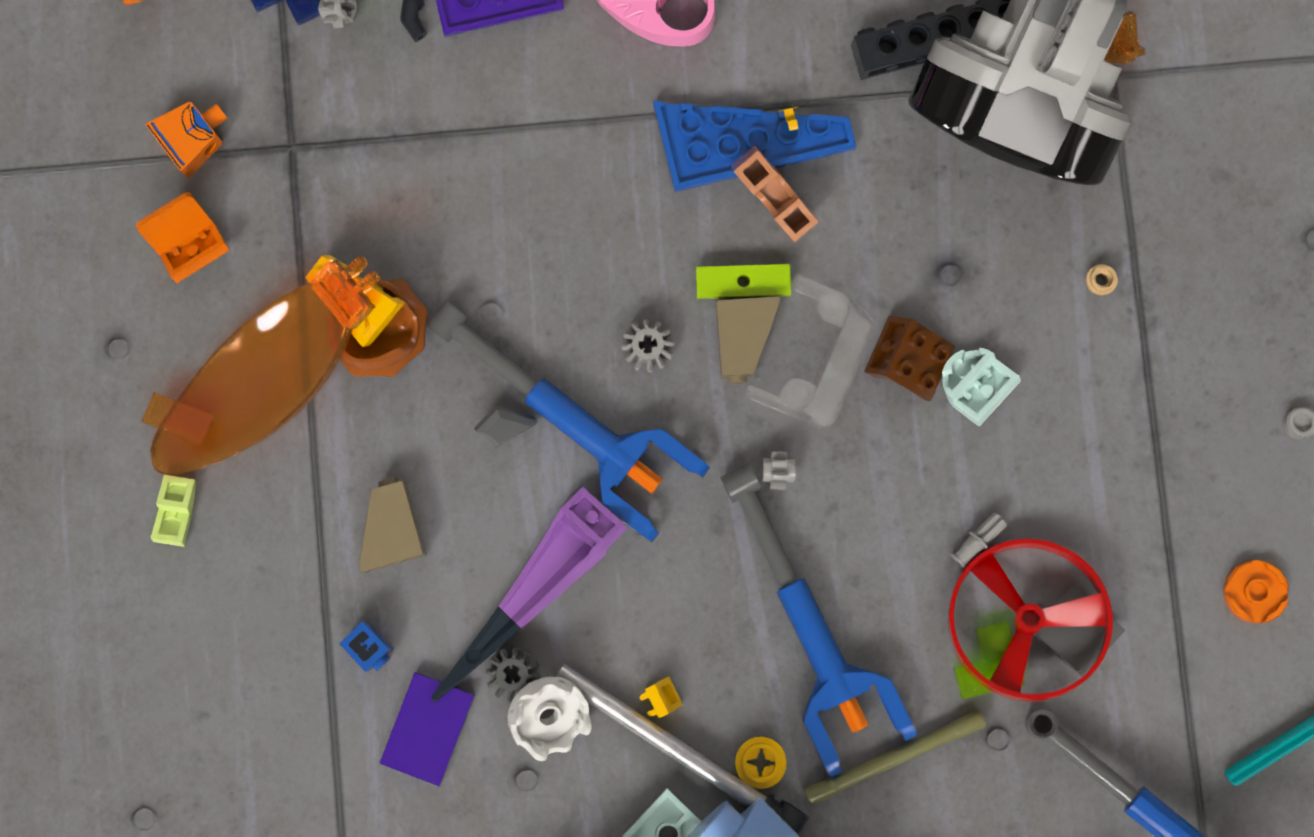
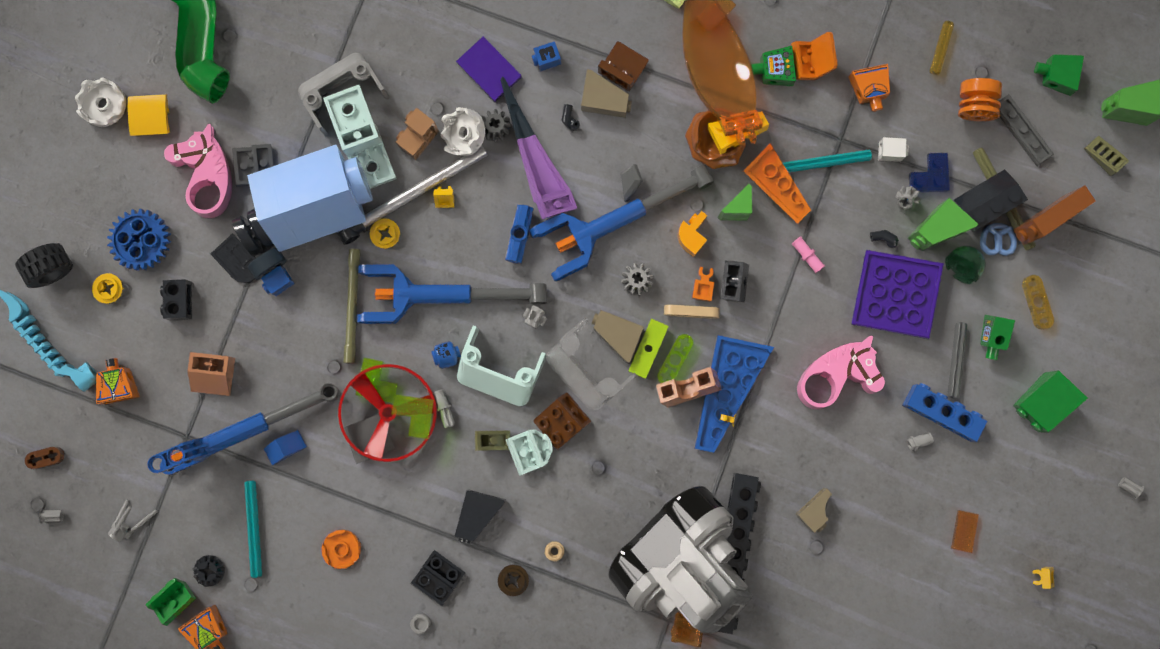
camera: 125 degrees right, 0 degrees up
none -> blue slope [264,430,307,466]
none -> clear neon green plate [391,394,434,439]
none -> medium nougat brick [396,108,439,160]
none -> black slope [410,550,466,607]
none -> blue head [431,341,461,369]
none -> black slope [455,490,506,543]
none -> light aqua windscreen [457,325,547,406]
none -> olive slope [475,430,510,451]
none -> dark brown gear [498,564,529,596]
none -> blue piece [505,205,534,264]
none -> black arm [562,104,580,131]
none -> reddish brown bracket [598,41,649,92]
none -> clear neon green beam [657,334,693,384]
none -> tan beam [664,305,720,319]
none -> light orange brick [678,211,707,257]
none -> orange plate [692,267,714,302]
none -> bright green slope [718,184,752,221]
none -> black brick [720,260,749,303]
none -> orange wing [744,143,811,224]
none -> green torso [750,46,796,86]
none -> teal axle [782,150,872,172]
none -> bright pink pin [792,237,825,274]
none -> white brick [878,137,909,162]
none -> clear yellow axle [930,21,954,75]

